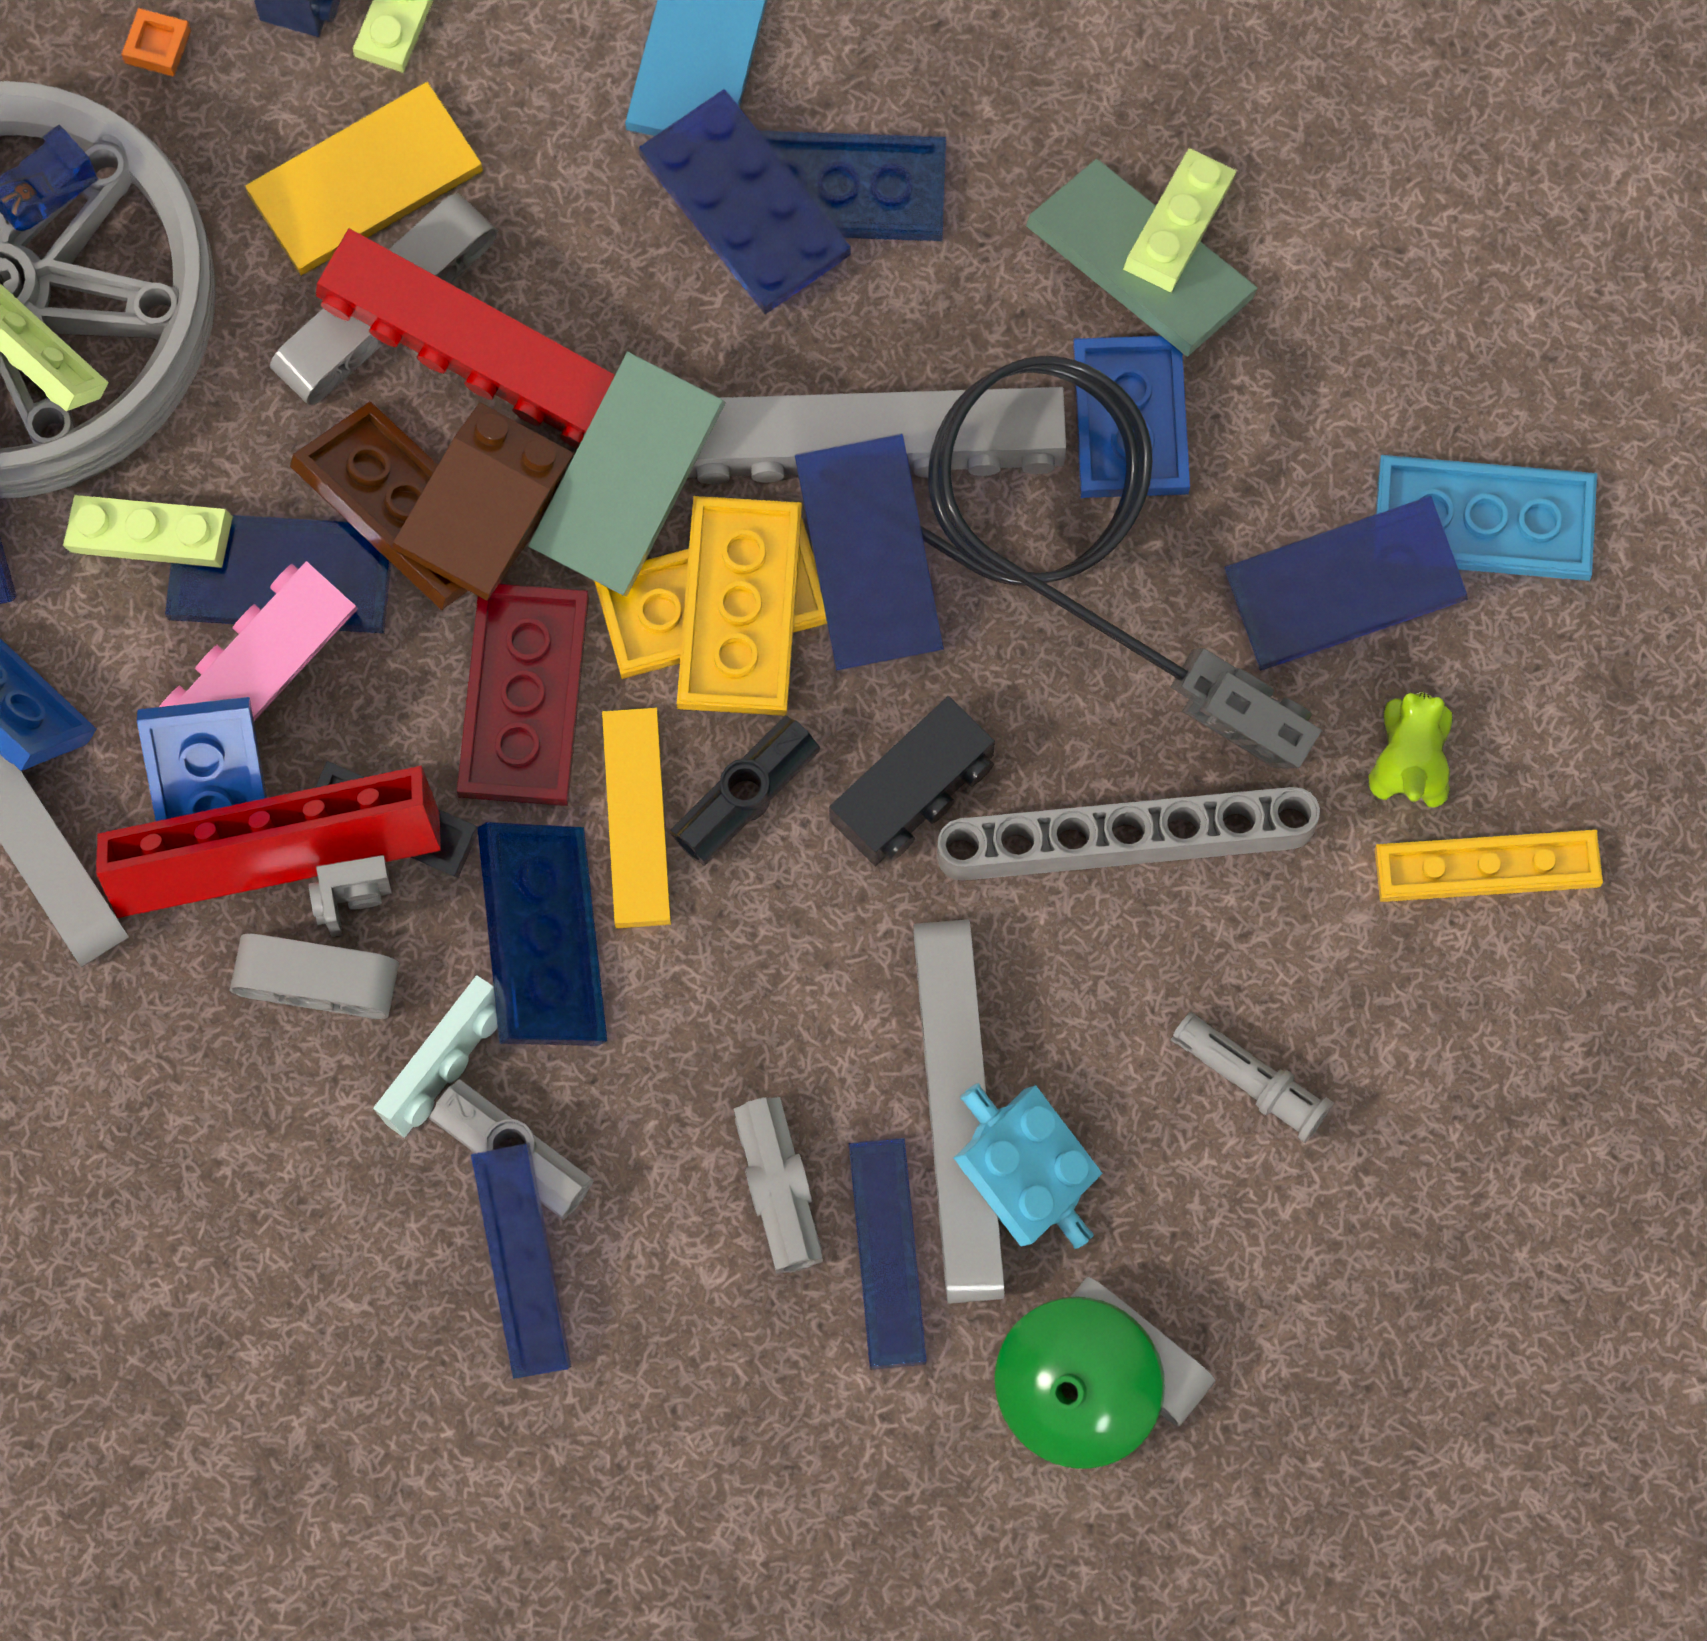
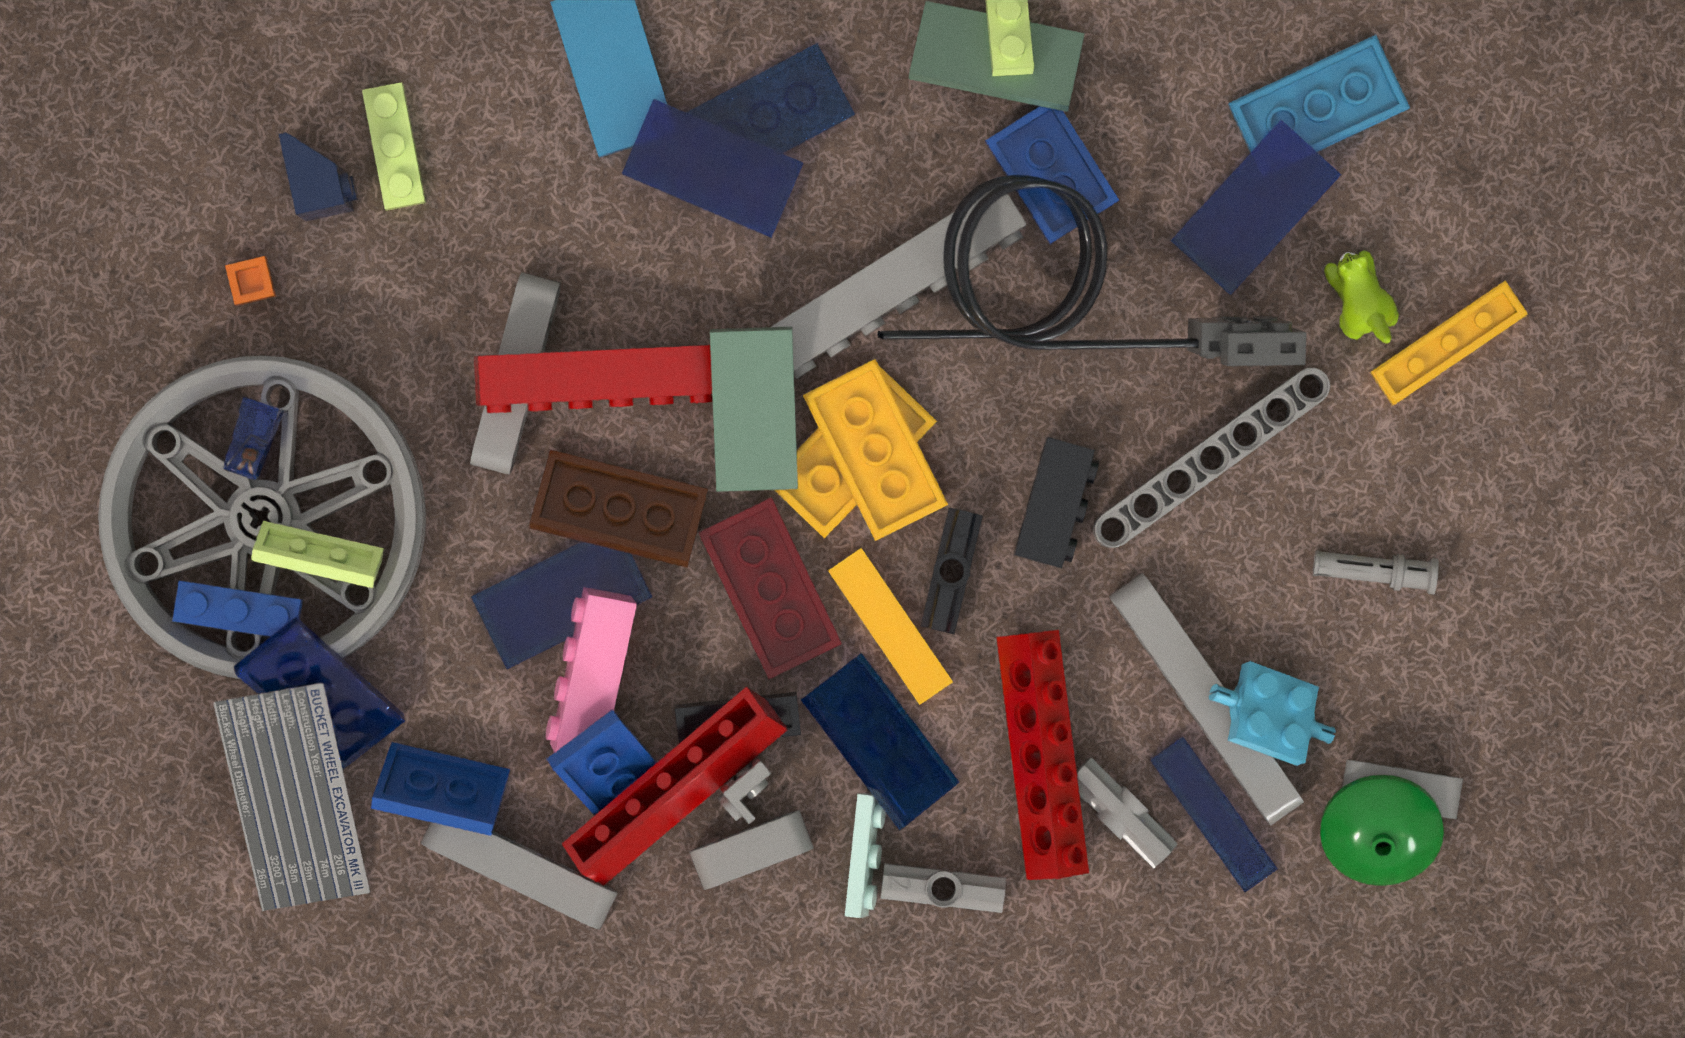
camera: 25 degrees left, 15 degrees up
yellowish green plate [63,495,233,568] -> none
yellow tile [245,82,483,276] -> none
reddish brown slope [391,402,575,601] -> none
clear blue tile [471,1143,572,1379] -> none
clear blue tile [794,433,944,670] -> none
none -> red brick [996,629,1089,880]

